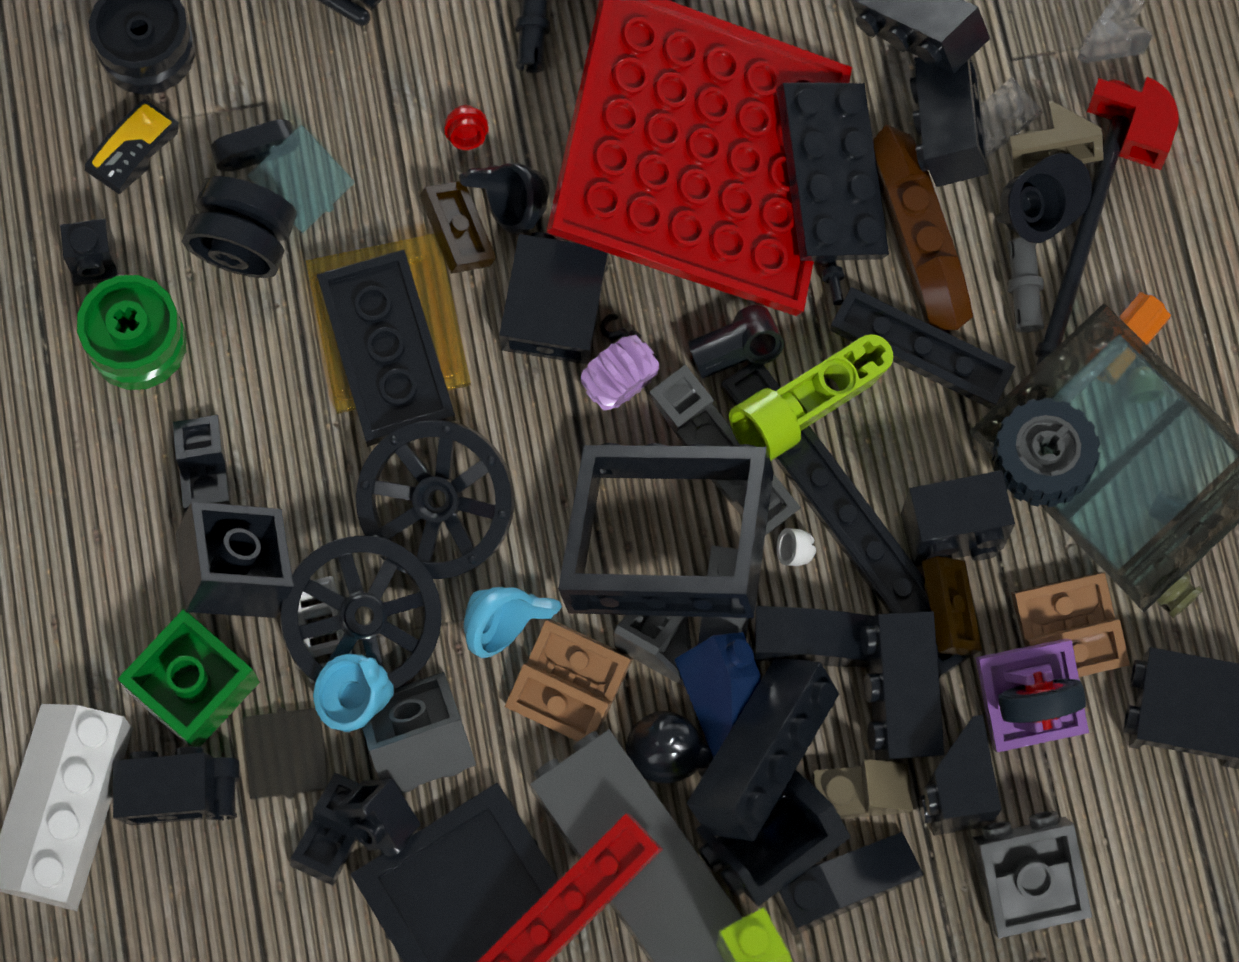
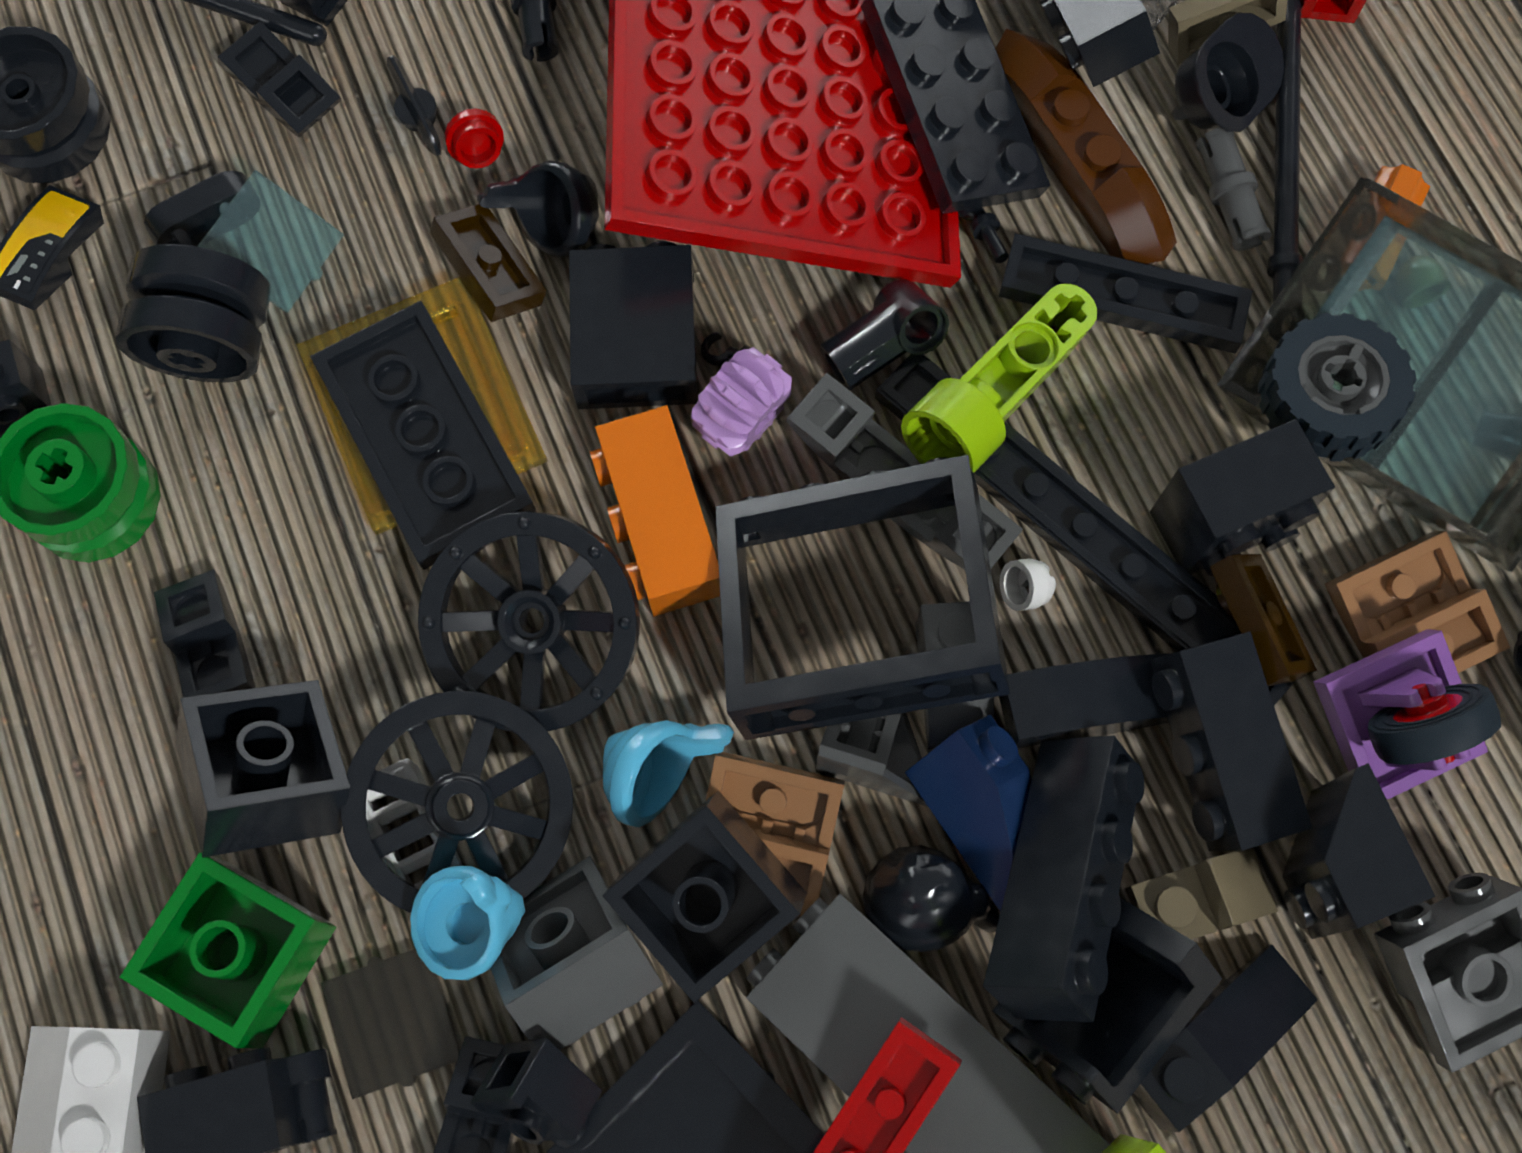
camera: 10 degrees left, 0 degrees up
none -> black slope [218,21,341,137]
none -> black piece [387,55,442,156]
none -> orange brick [589,405,720,617]
none -> black brick [602,790,807,1003]

